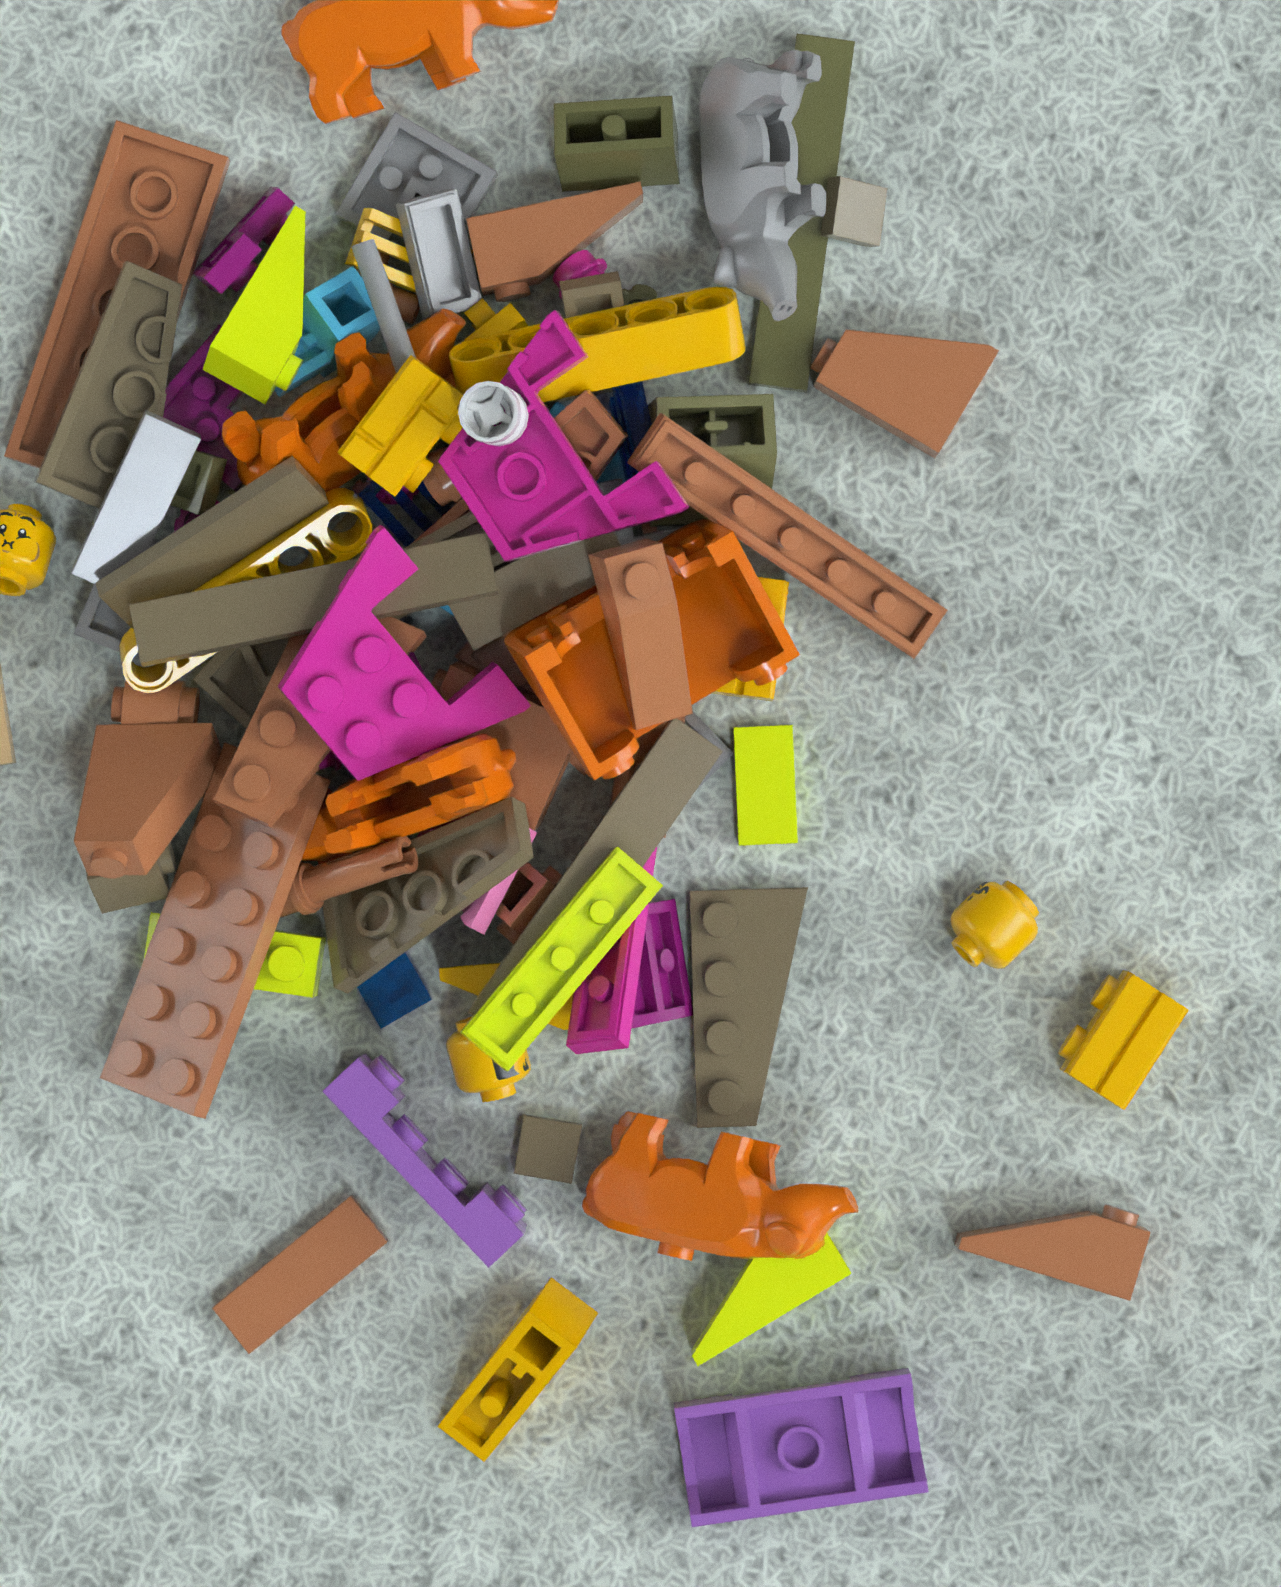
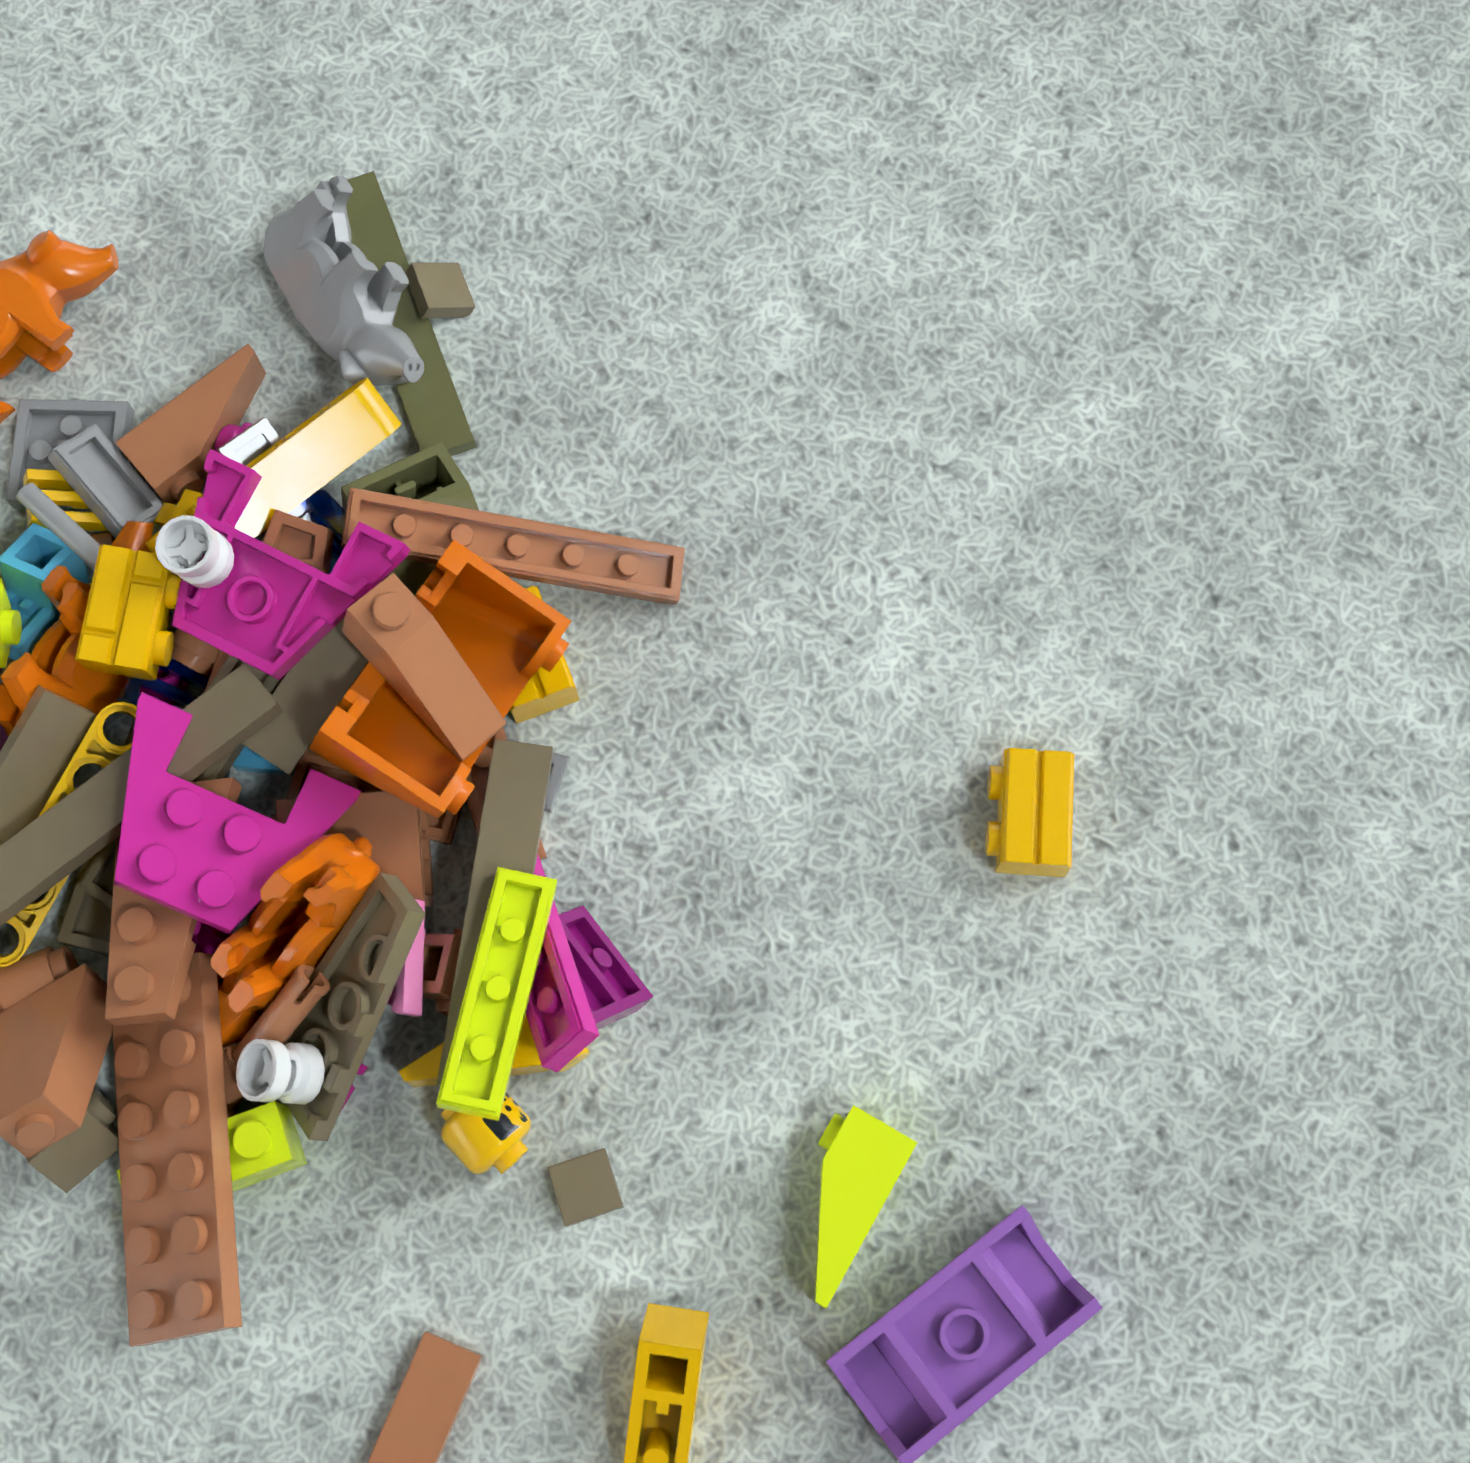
camera: 30 degrees left, 15 degrees down
medium lavender piece [322,1053,527,1268] -> none
clear blue tile [357,952,433,1029] -> none
olive brick [554,95,680,192] -> none
orange animal [582,1111,859,1261] -> none
dark tan wing [690,887,808,1128] -> none
neon yellow tile [733,725,798,846] -> none
nougat slope [810,330,999,459] -> none
yellow head [950,881,1039,969] -> none
nougat slope [954,1204,1151,1301] -> none
none -> white wheel [236,1039,325,1105]

